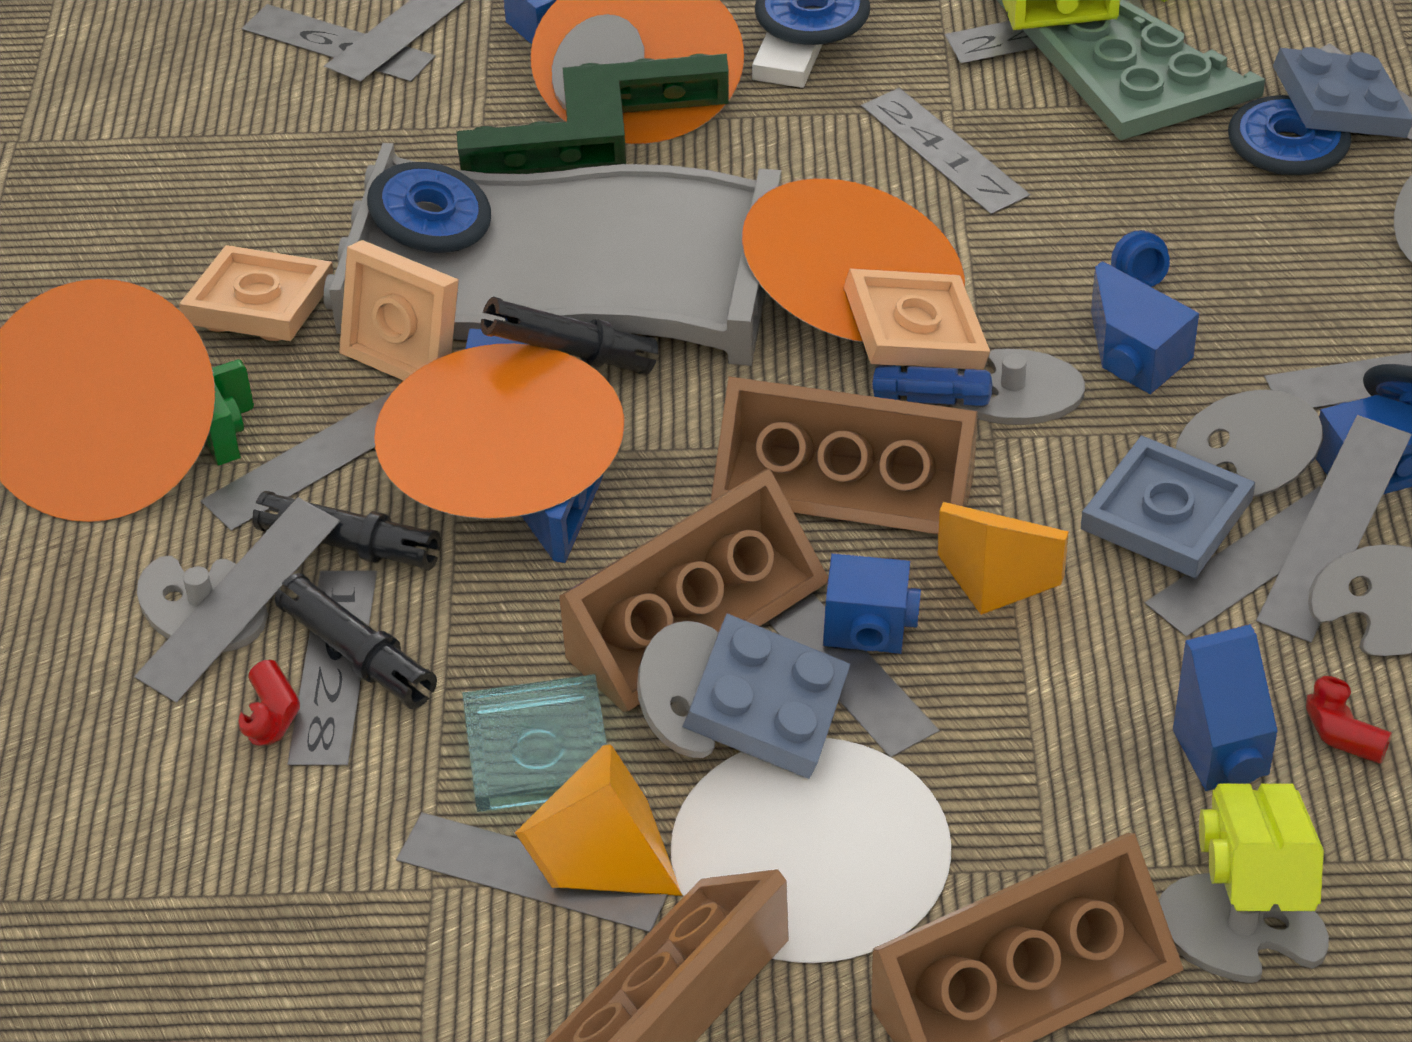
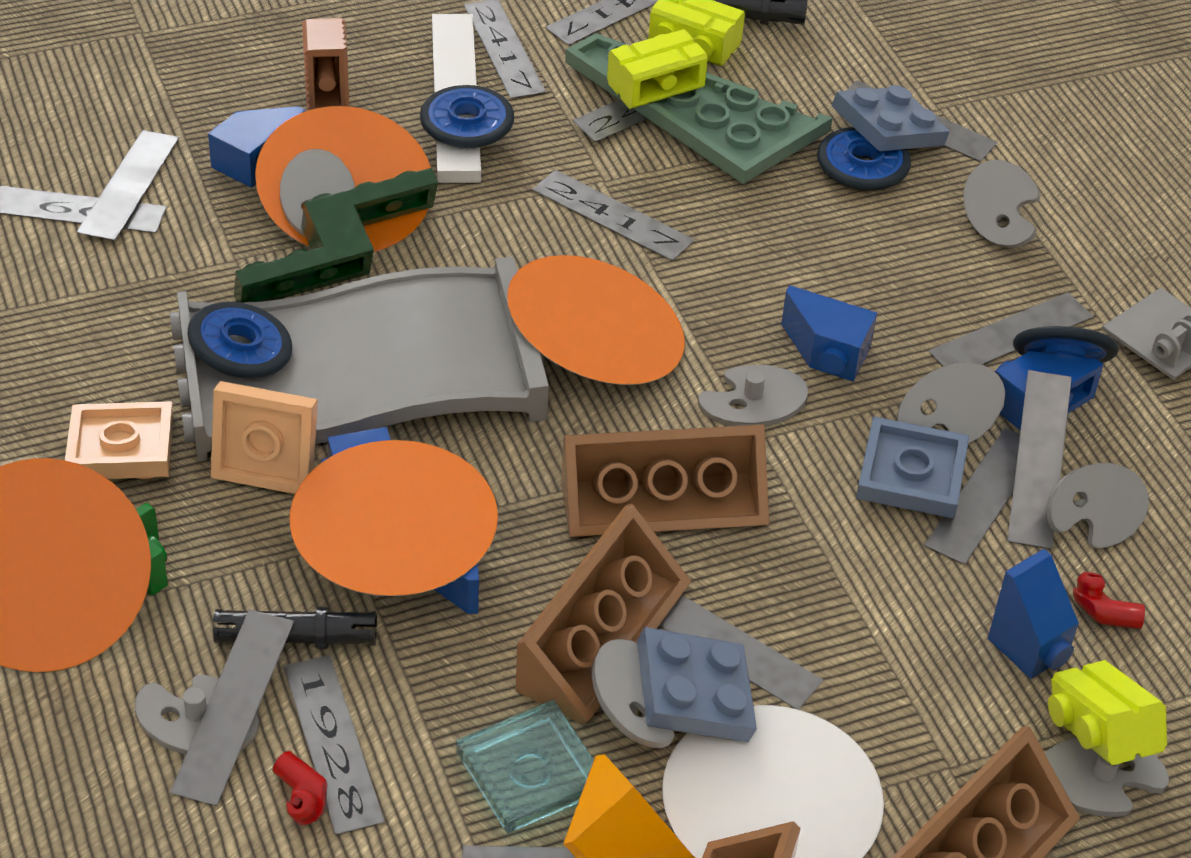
camera: 25 degrees left, 0 degrees up
flat silver sticker [200,389,395,531] -> none
black pin [275,573,437,709] -> none
black pin [481,296,658,375] -> none
blue brick [823,553,921,654] -> none
light nougat plate [844,268,990,370] -> none
blue axle [872,365,993,406] -> none
light orange slope [937,502,1069,615] -> none
blue plate [1111,230,1170,287] -> none

